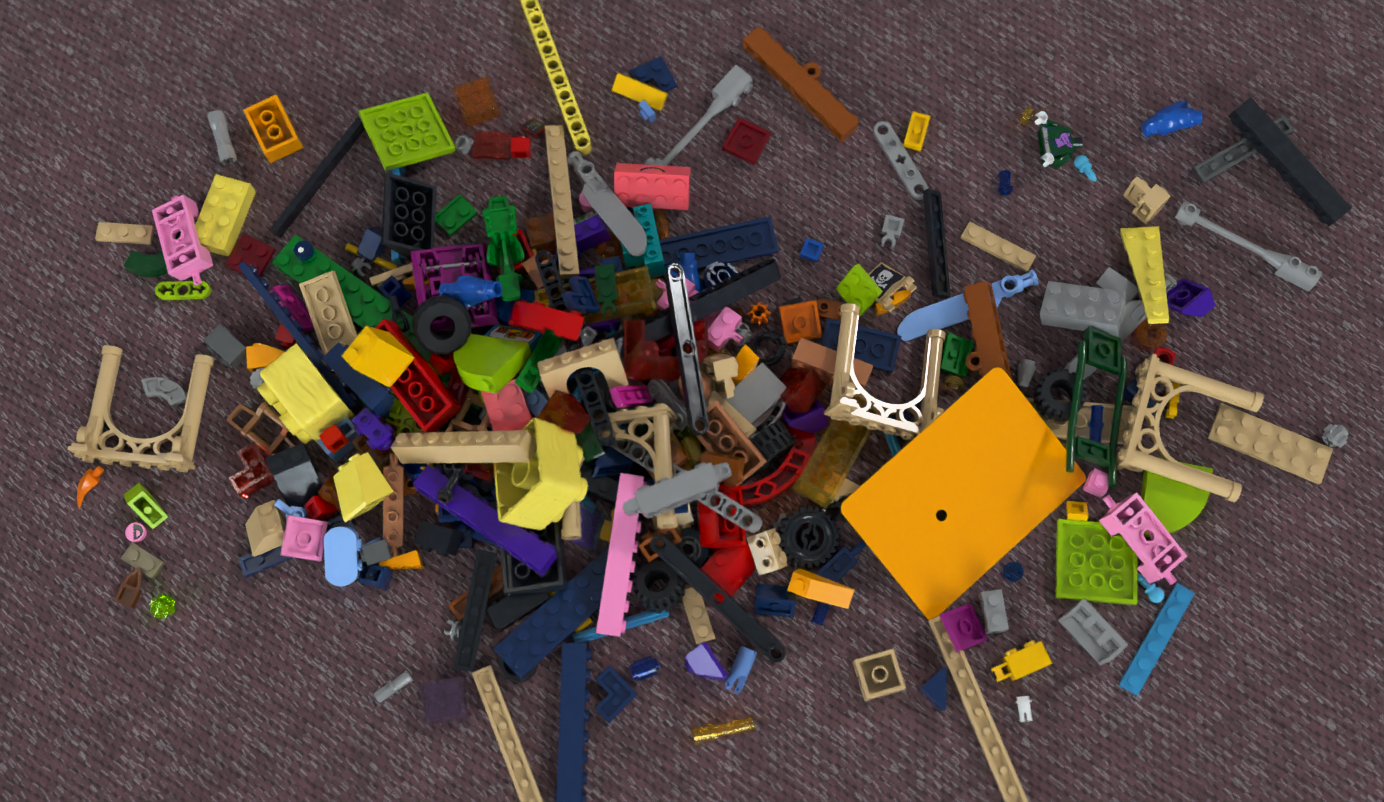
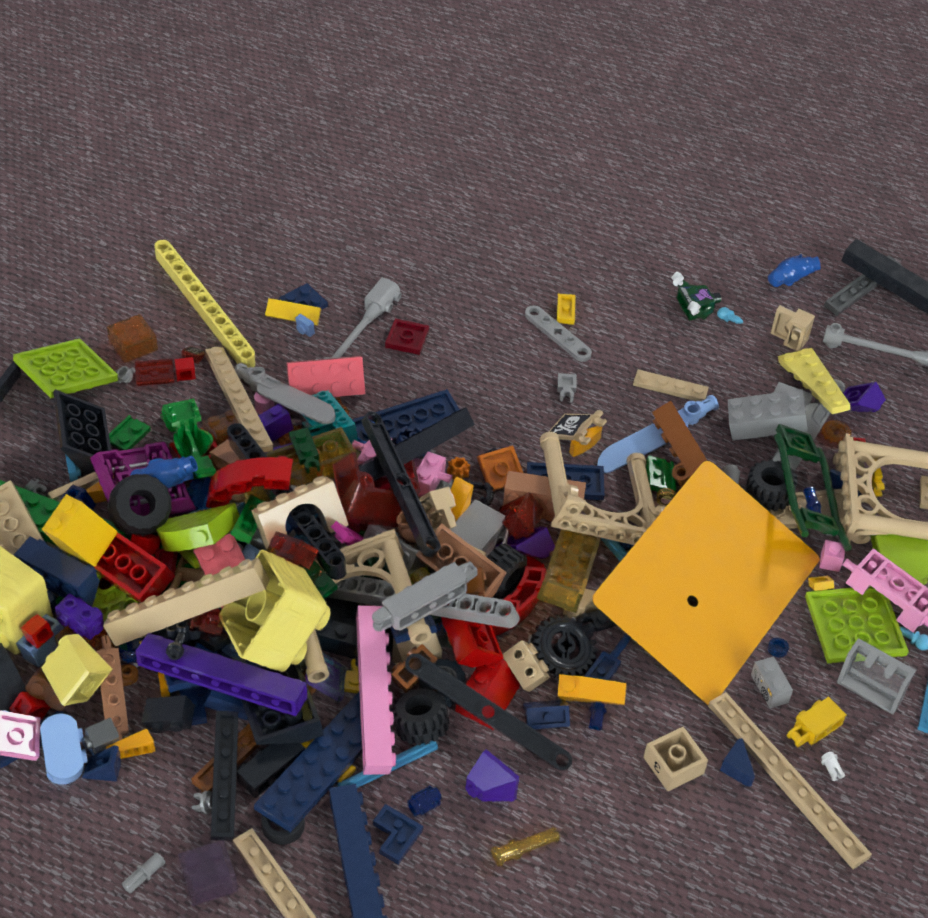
camera: 20 degrees left, 25 degrees down
yellow bar [345,243,398,270] -> none
dark blue slope [357,226,387,263] -> none
dark blue plate [562,276,601,314] -> none
dark blue slope [591,446,633,478] -> none
tan plate [681,584,716,645] -> none
medium blue piece [725,646,757,694] -> none
dark orange hinge [743,26,859,142] -> none
blue plate [800,238,824,263] -> none
dark orange plate [817,299,844,321] -> none
lime plate [835,264,883,316] -> none
black plate [923,189,951,299] -> none
magenta plate [940,603,988,652] -> none
clear blue pin [998,170,1013,195] -> none
clear yellow tile [1020,107,1035,126] -> none

